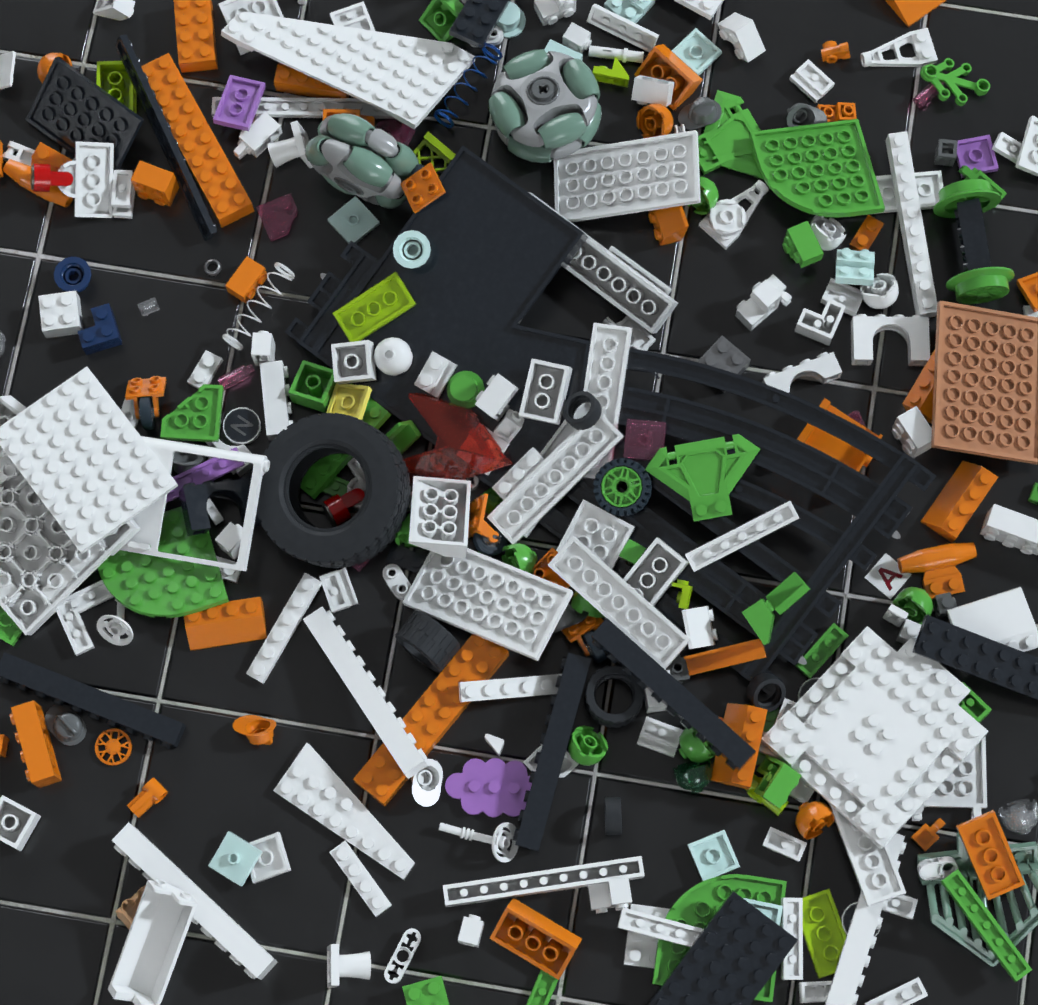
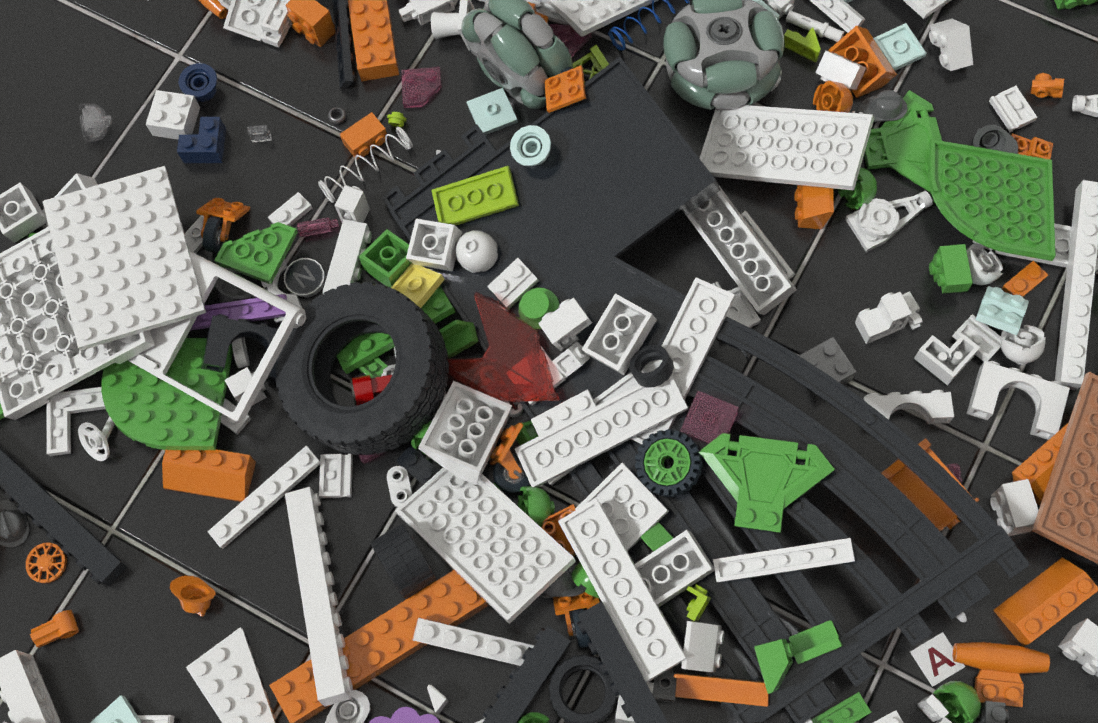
camera: 25 degrees right, 5 degrees down
none -> lime plate [387,112,407,127]

